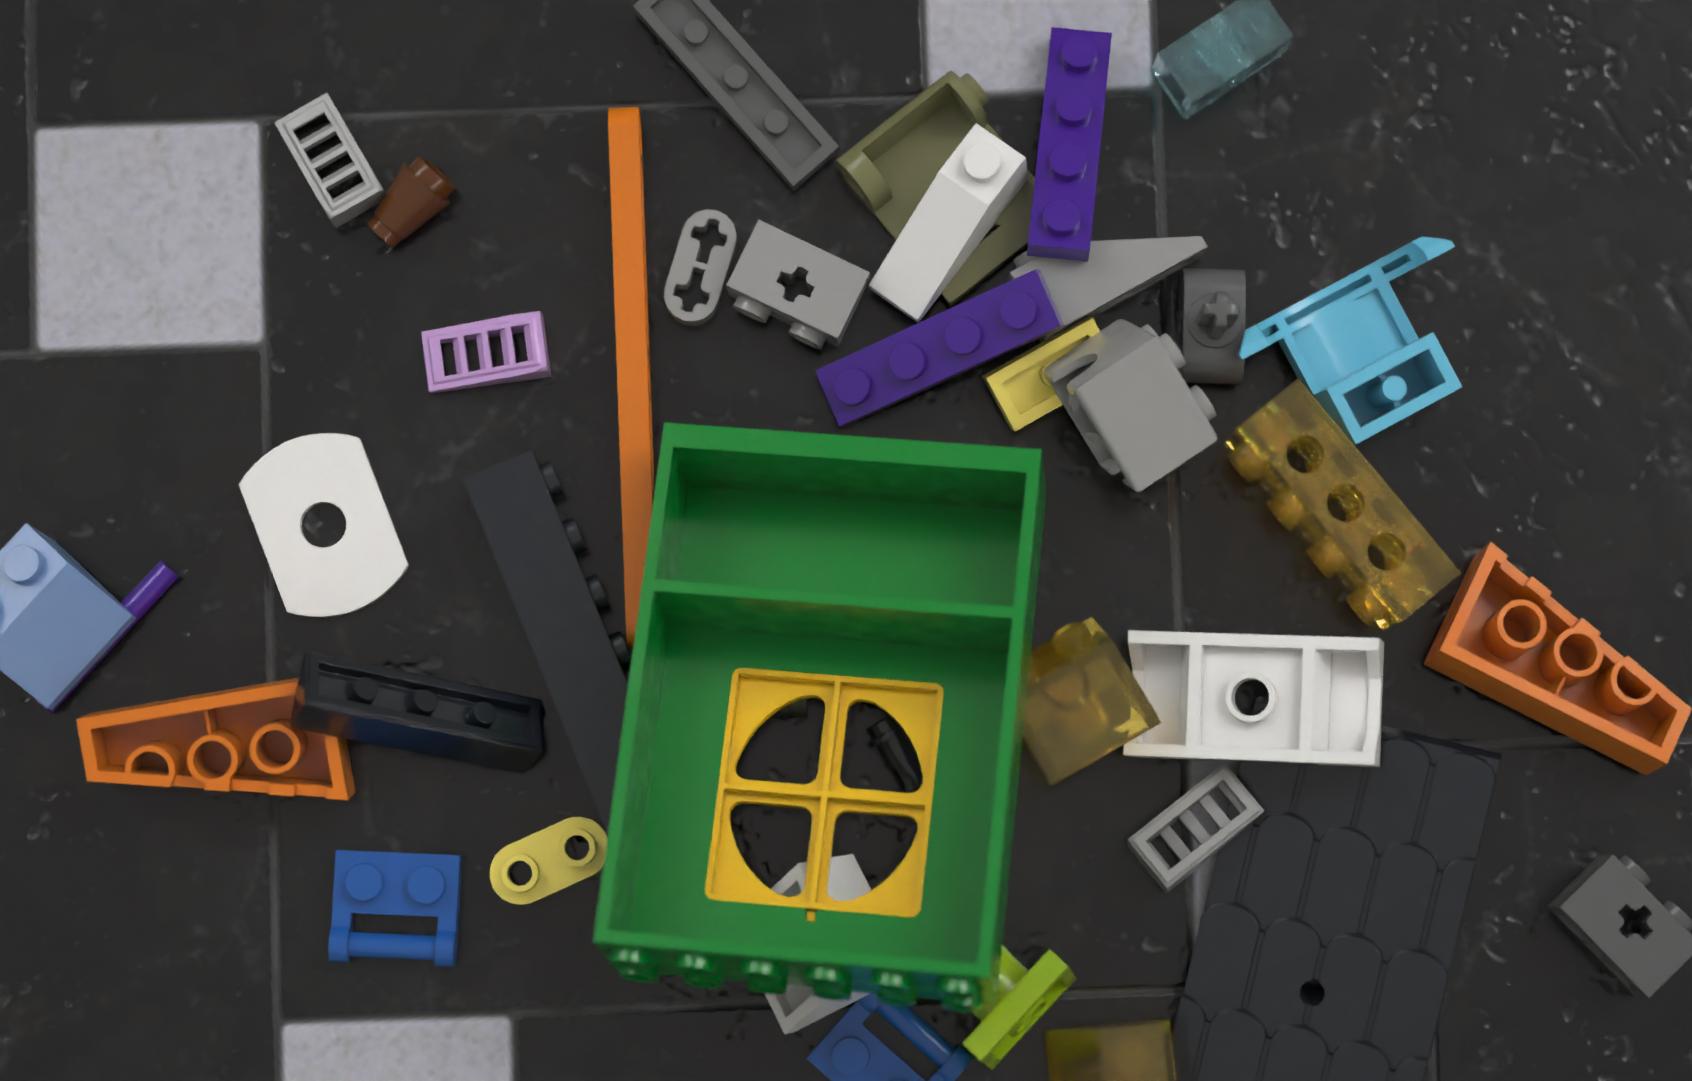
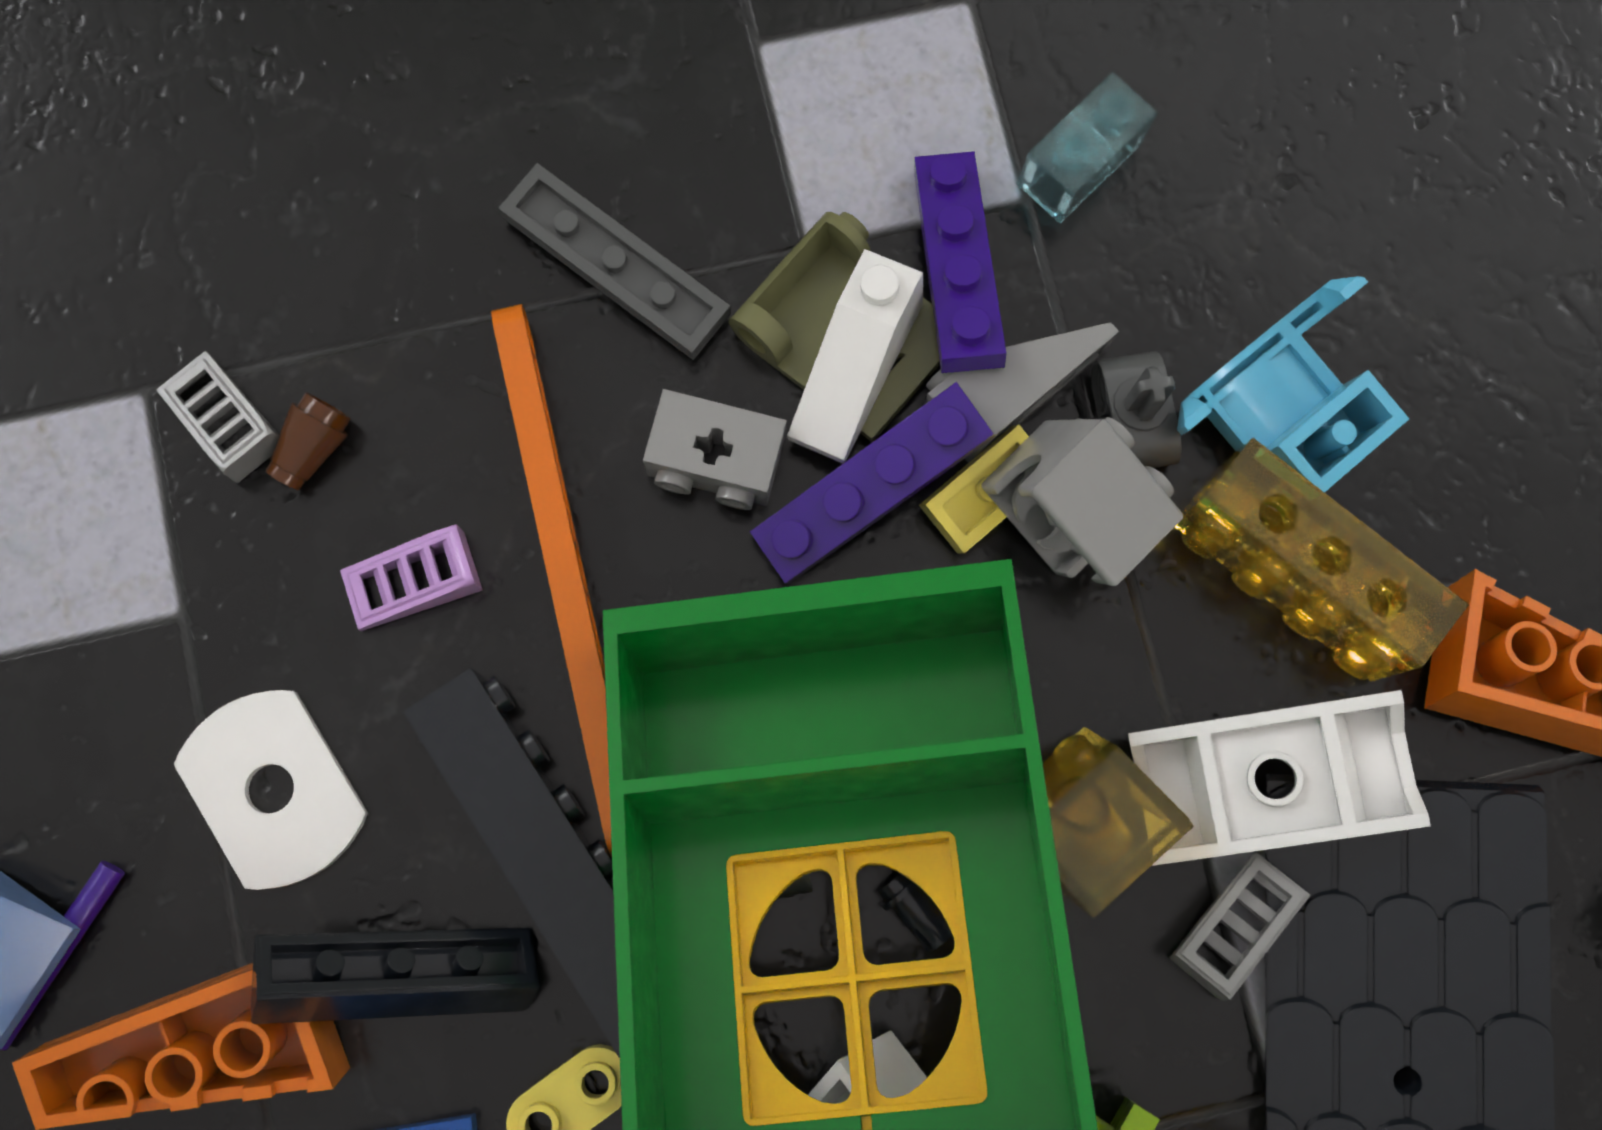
camera: 15 degrees left, 5 degrees down
light grey beam [664,209,737,326] -> none

